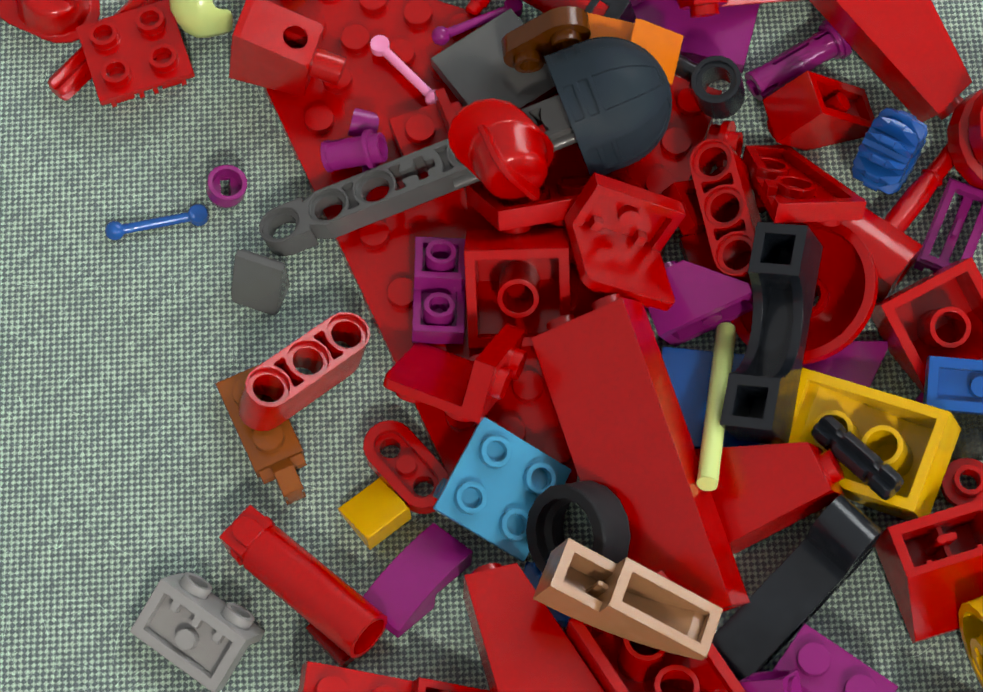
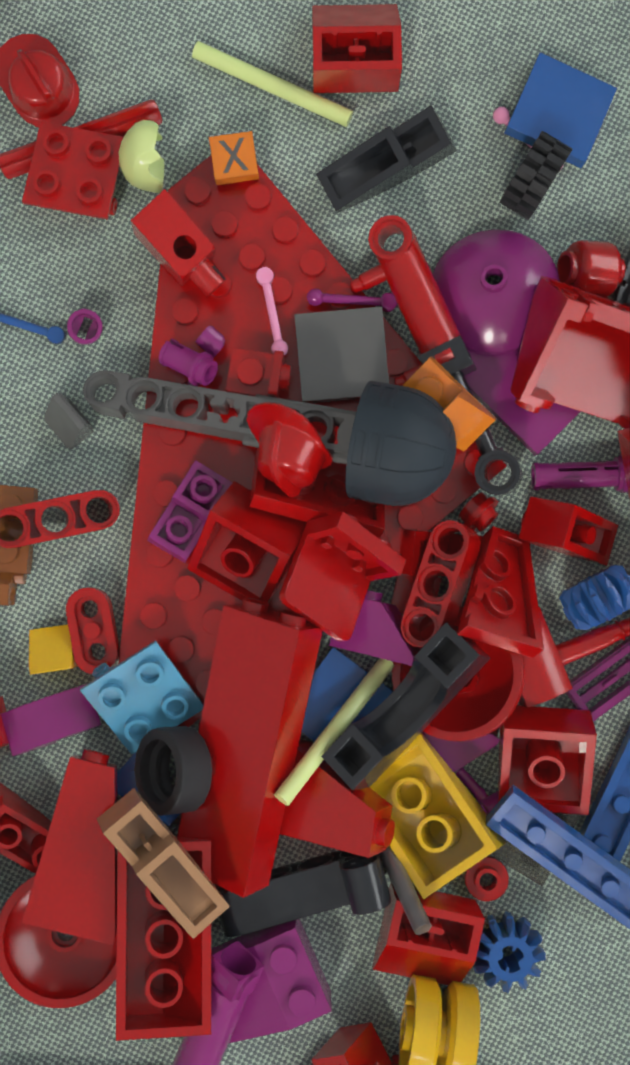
camera: 30 degrees right, 20 degrees up
red bracket [383,323,528,424] -> none
reddish brown plate [501,6,591,73] -> none
black axle [811,415,904,500] -> none
none -> flat silver bar [379,846,432,935]

